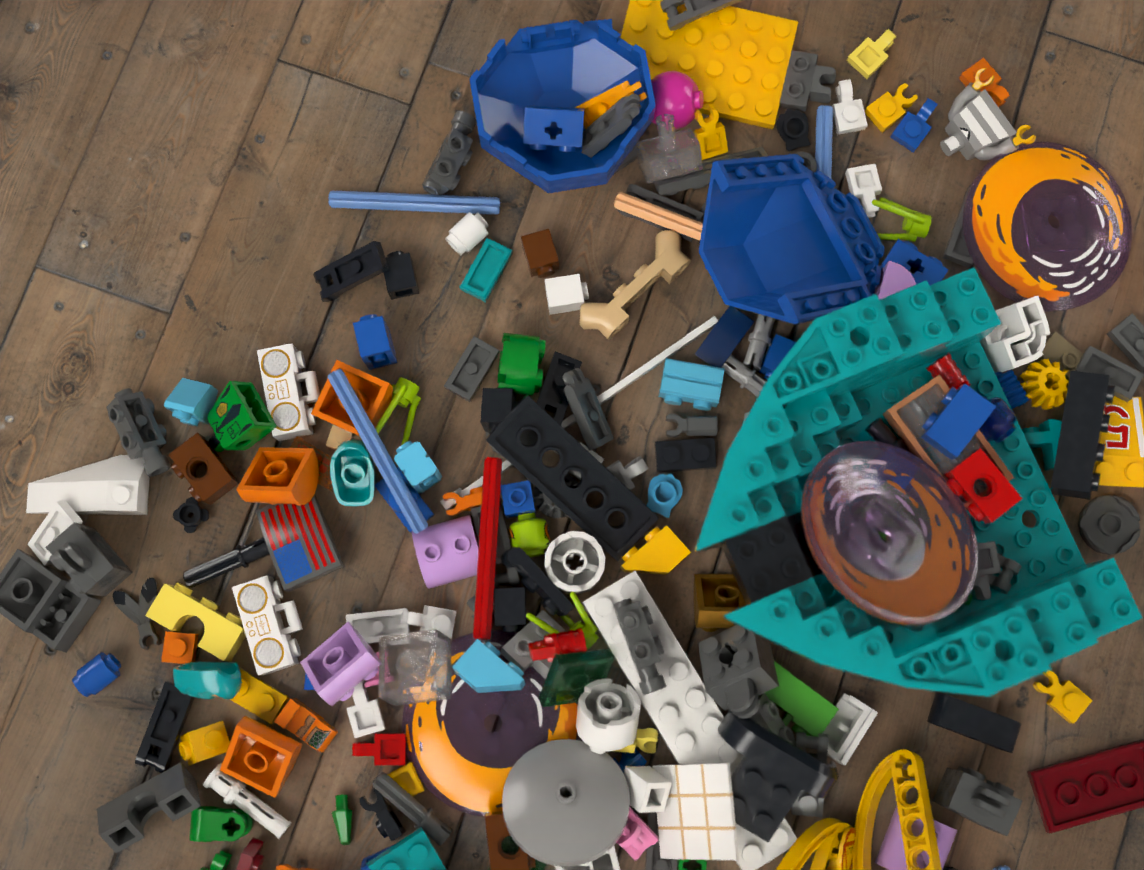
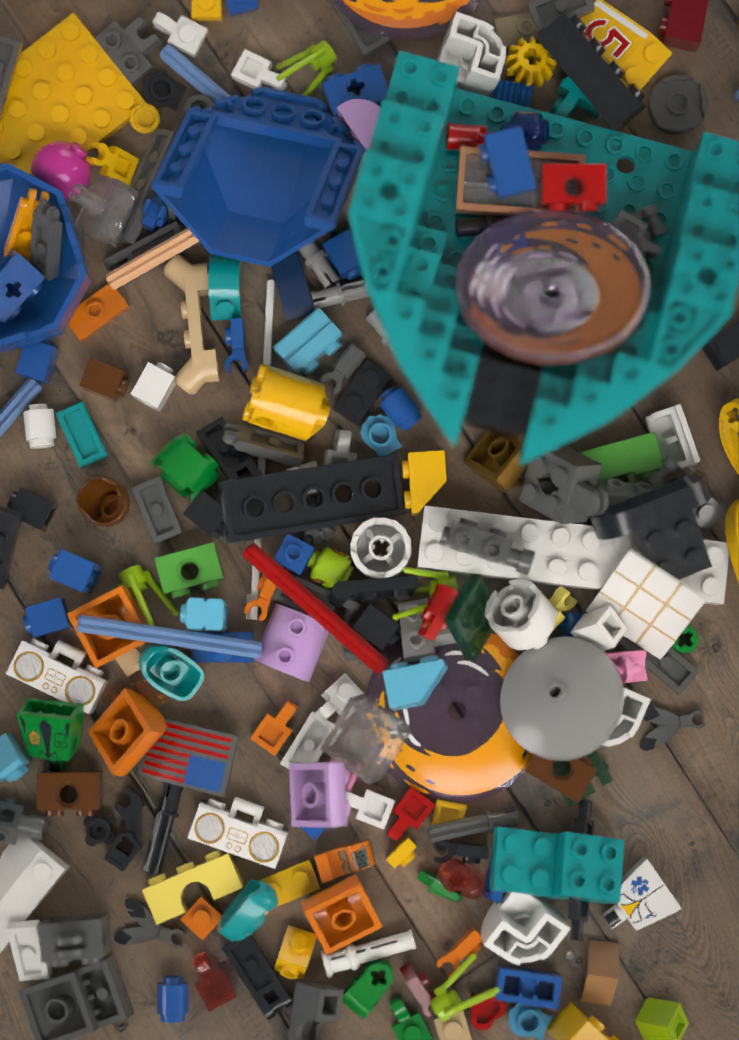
camera: 50 degrees left, 5 degrees up
none -> blue brick [15,339,60,386]
none -> blue brick [23,597,73,638]
none -> orange plate [68,284,130,343]
none -> reddish brown hair [76,475,130,527]
none -> black piece [104,787,145,872]
none -> yellow plate [130,103,160,134]
none -> blue plate [142,196,169,233]
none -> bright green brick [154,542,225,599]
none -> clear red plate [192,952,237,1012]
none -> teal brick [208,254,242,320]
none -> blue plate [225,318,248,373]
none -> yellow cylinder [242,364,331,441]
none -> orange plate [250,700,299,756]
none -> blue brick [379,386,423,432]
none -> yellow plate [386,836,417,869]
none -> clear red plate [437,859,485,900]

